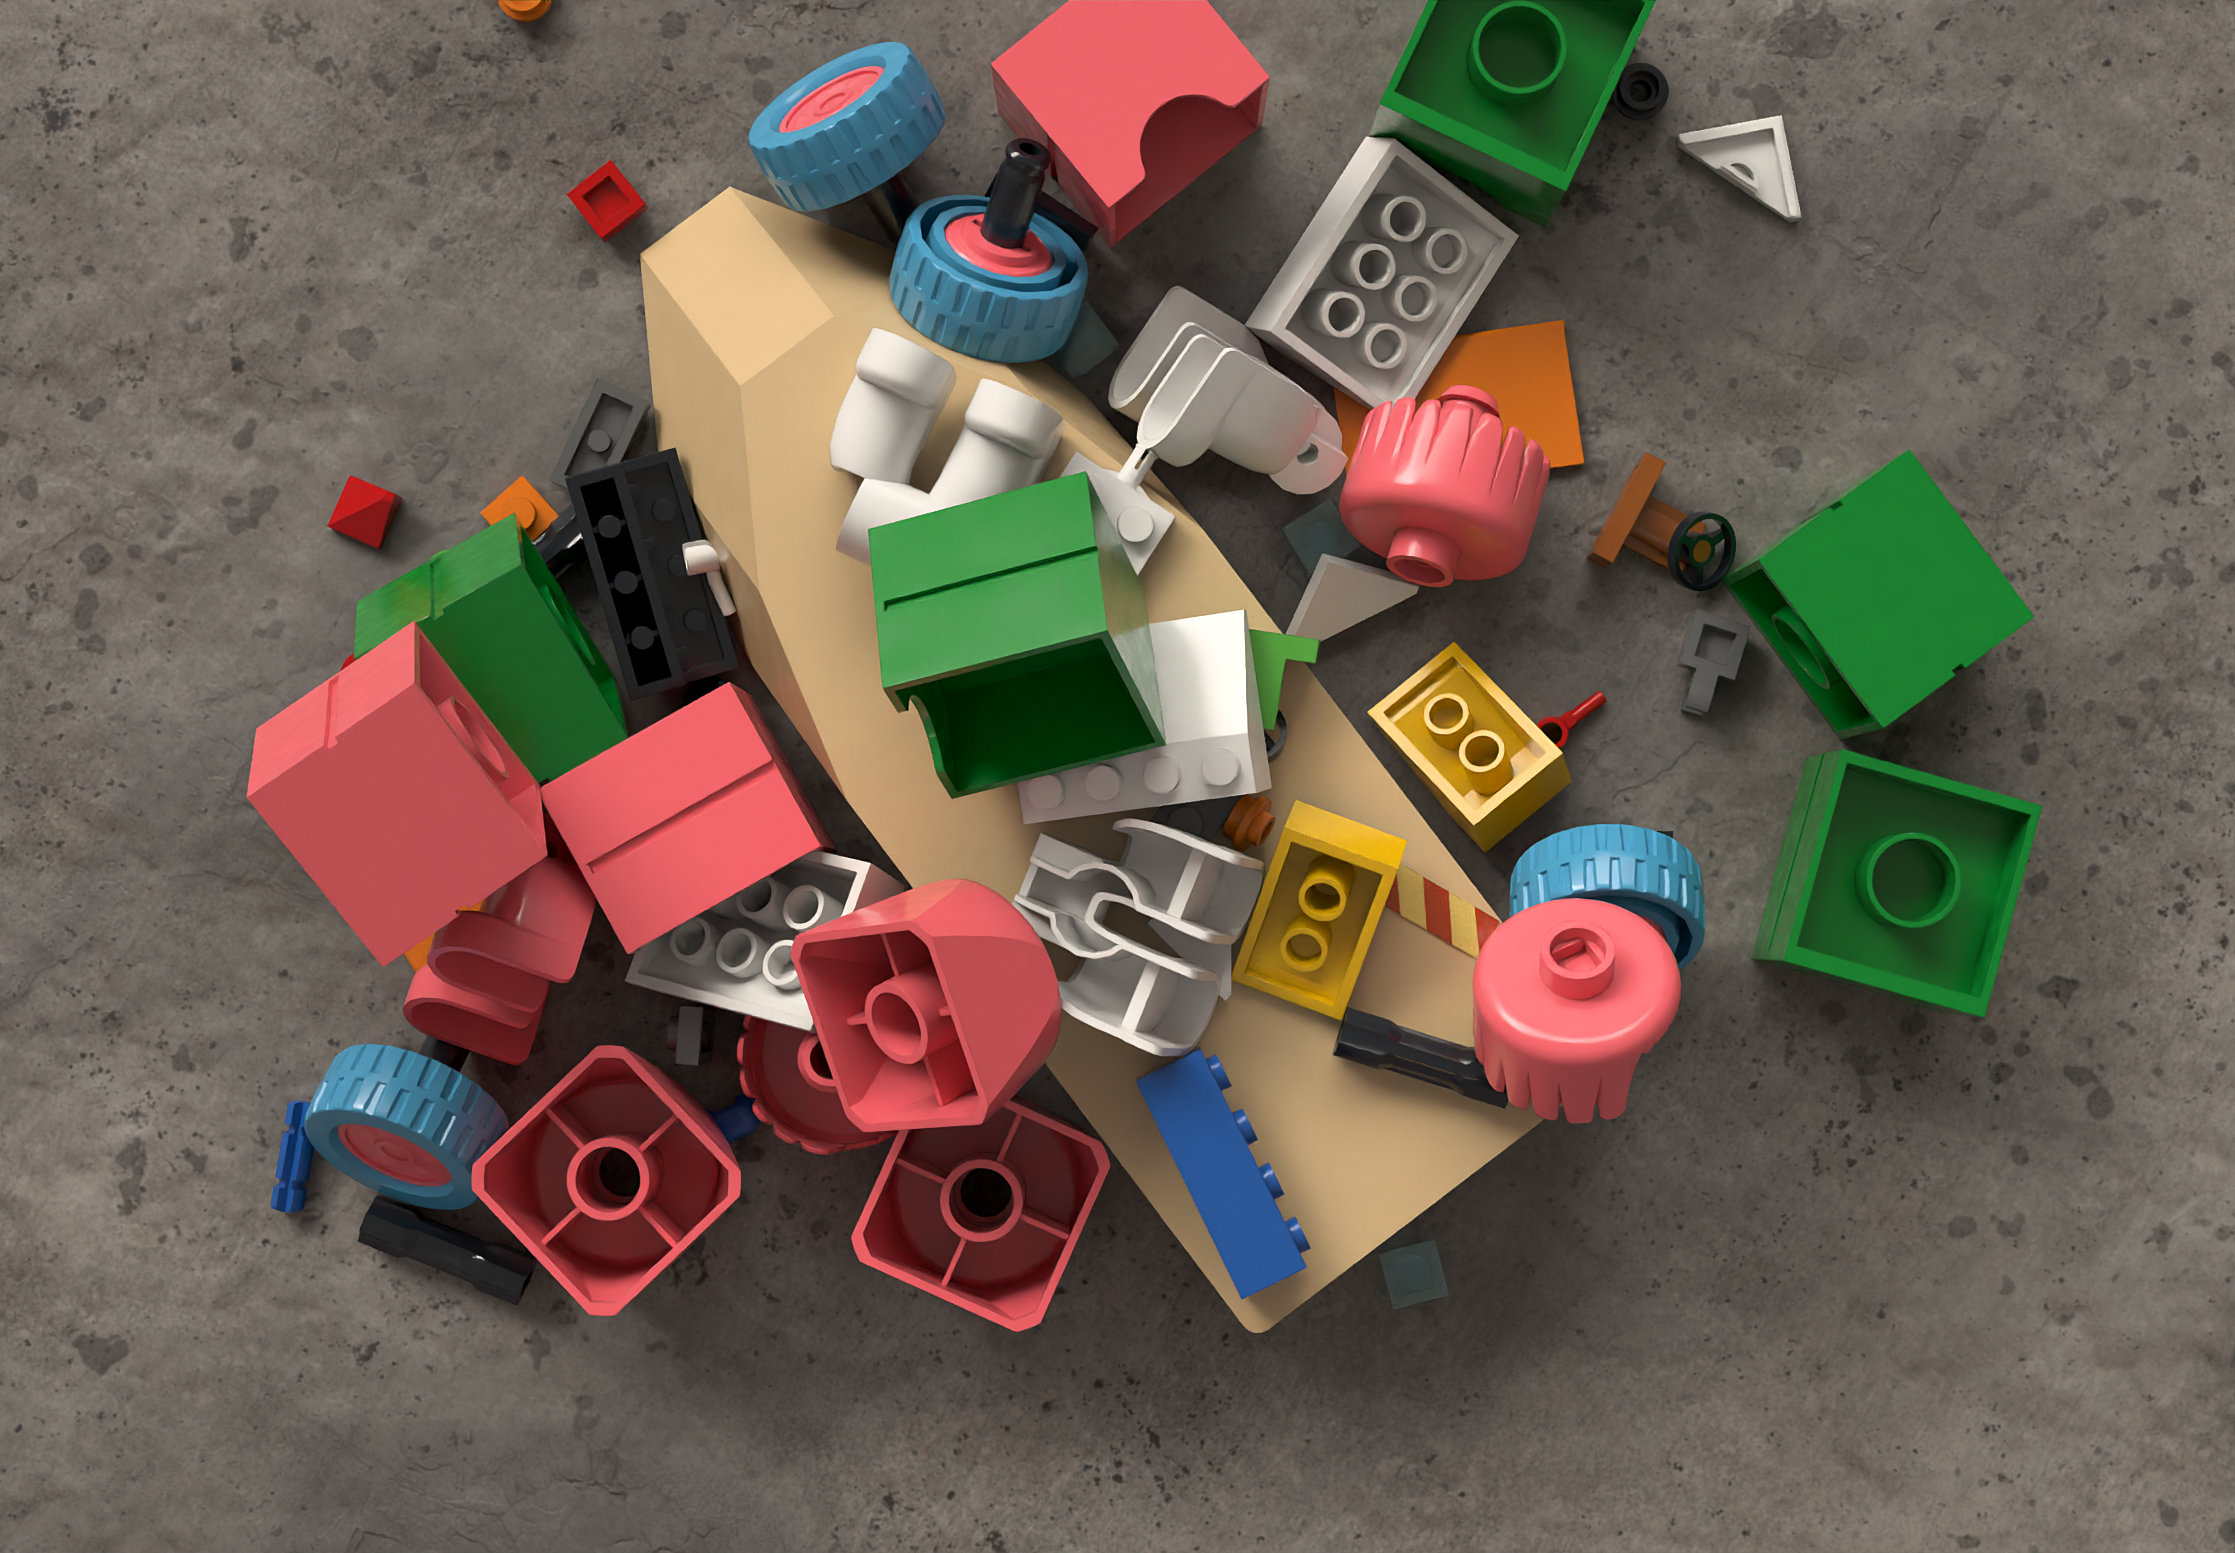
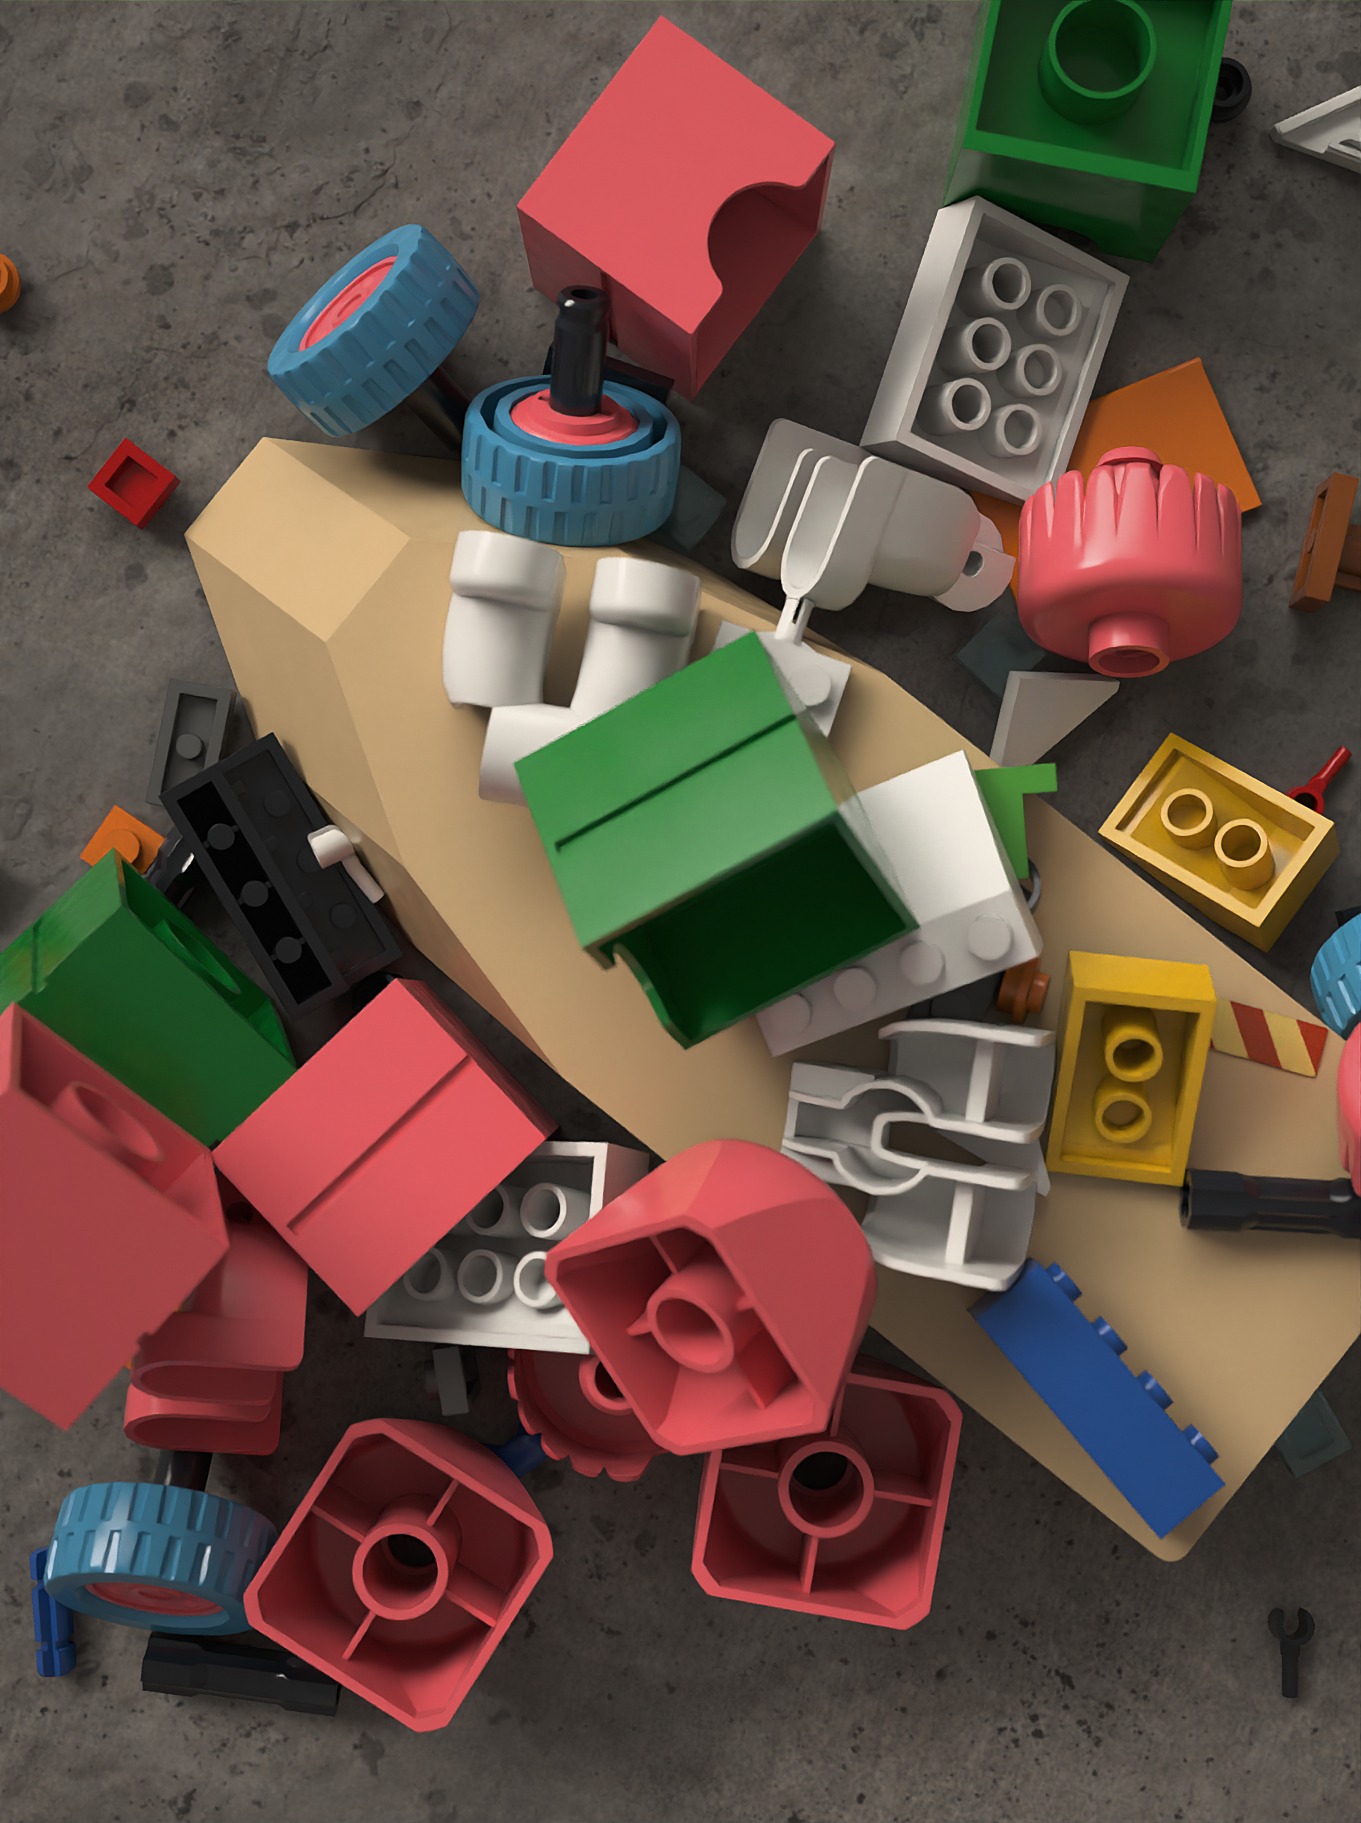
camera: 15 degrees left, 0 degrees up
none -> black hand [1267,1607,1315,1698]

